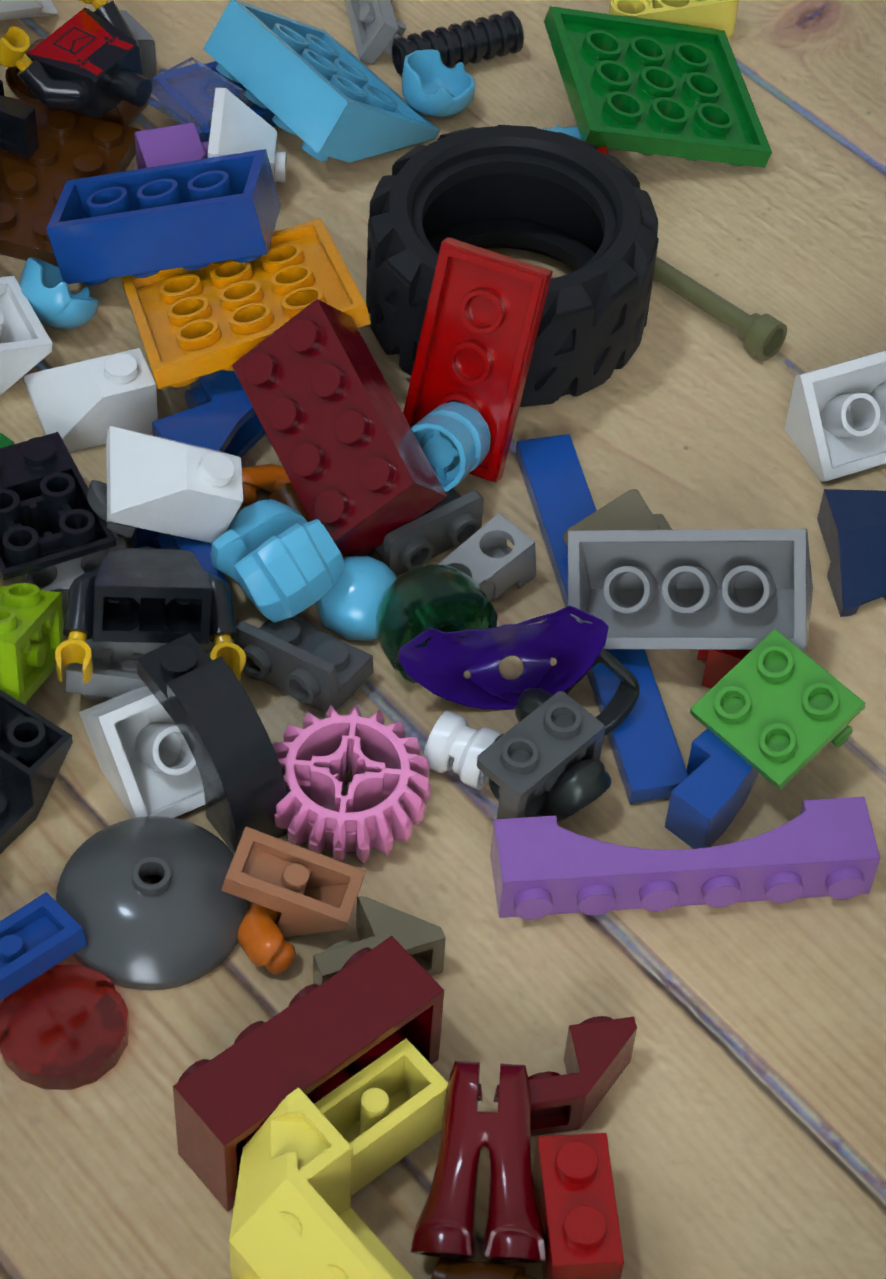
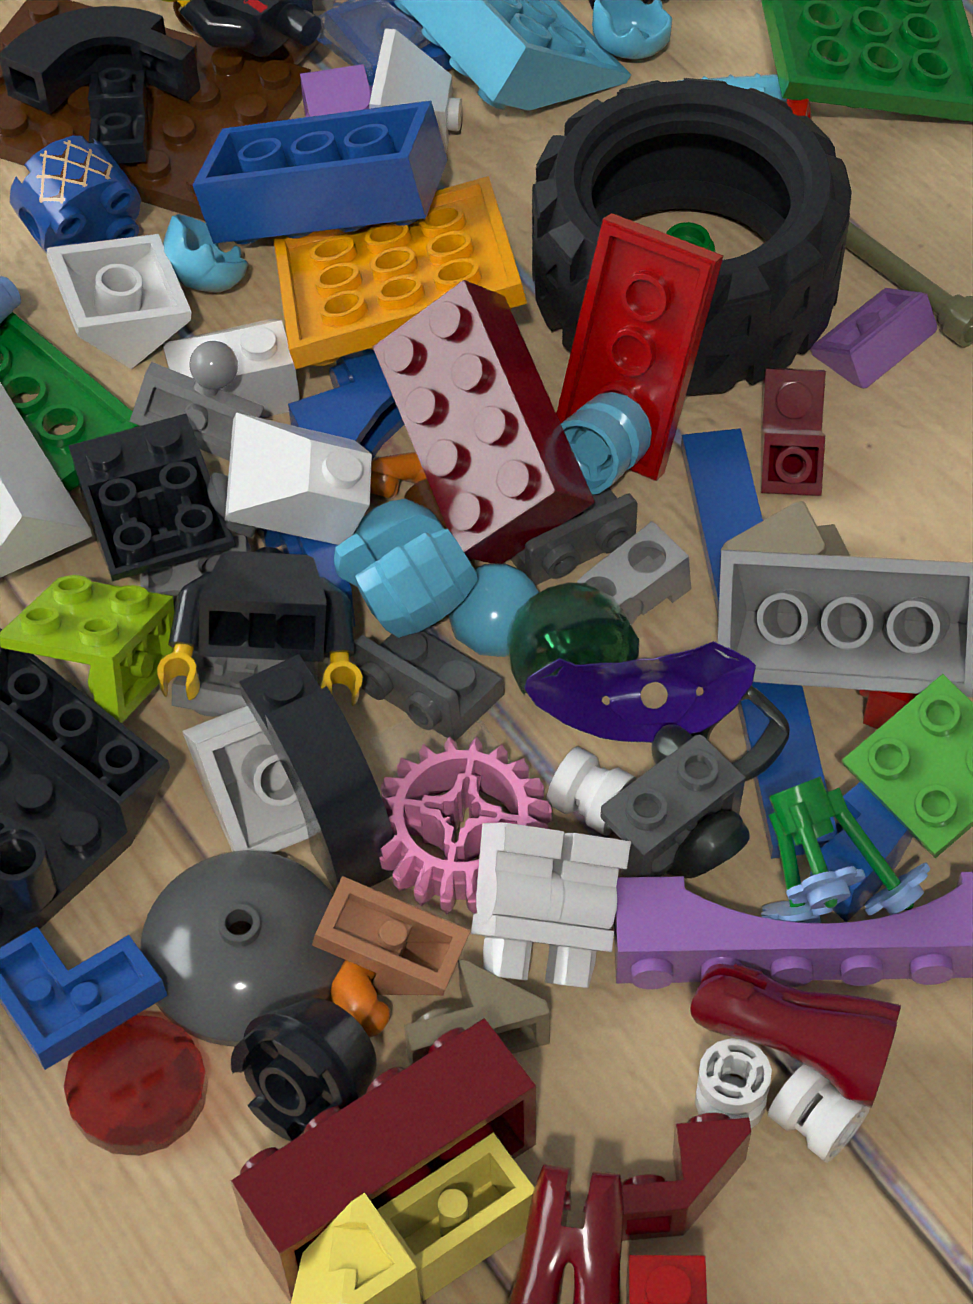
camera: 10 degrees right, 5 degrees up
none -> light grey plate [129,341,264,461]
none -> black cone [231,998,377,1141]
none -> white hips [471,823,631,988]
none -> dark red piece [690,963,901,1108]
none -> white wheel [695,1038,772,1128]
none -> dark red slope [760,367,826,496]
none -> plant [761,776,931,923]
none -> white wheel [768,1064,870,1163]
none -> medium lavender slope [810,288,937,389]

